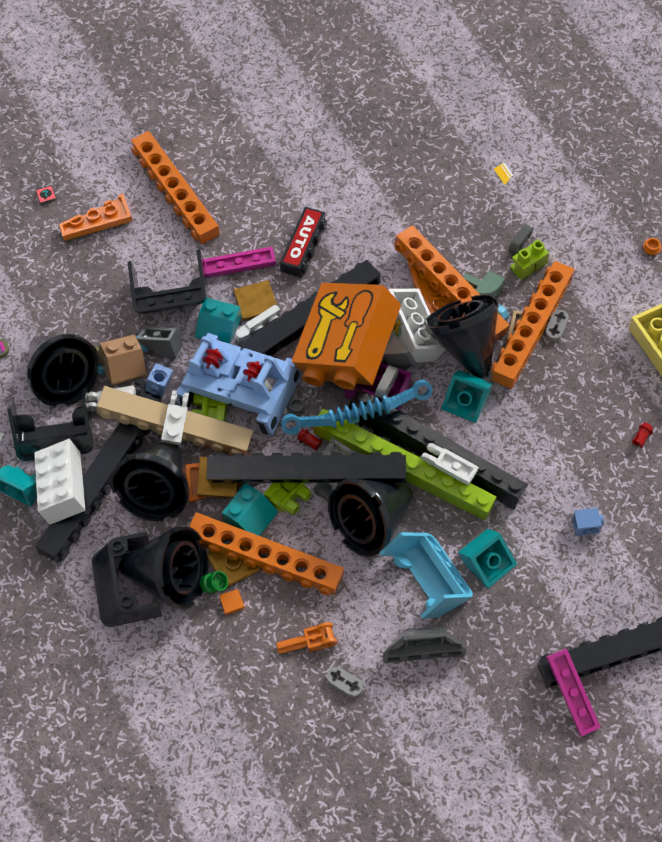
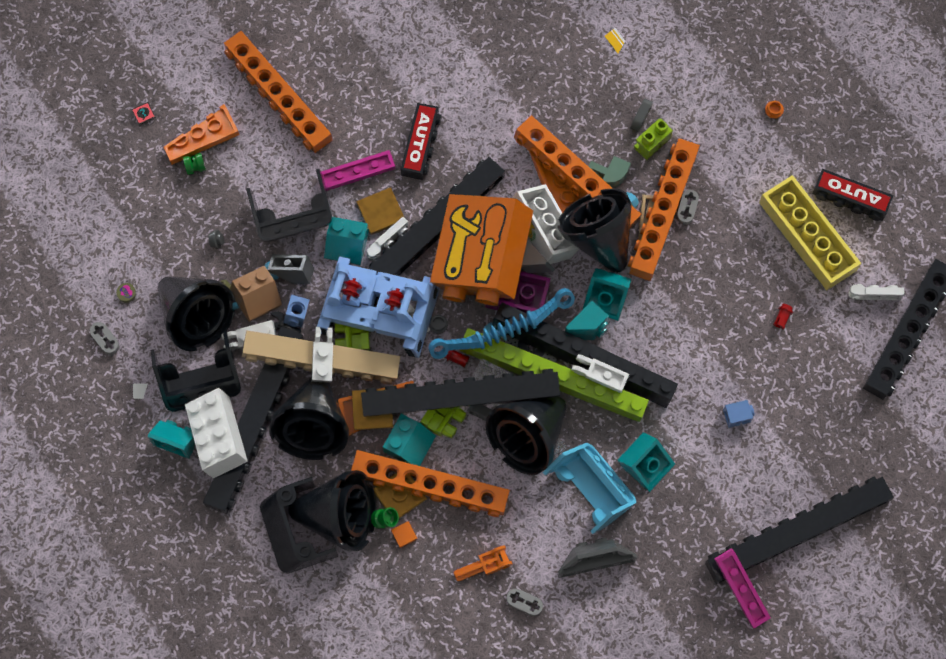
camera: 10 degrees left, 10 degrees up
light grey beam [375,365,399,399] -> none
none -> green wheel [183,153,206,175]
none -> dark grey plate [208,230,224,249]
none -> teal slope [565,301,609,340]

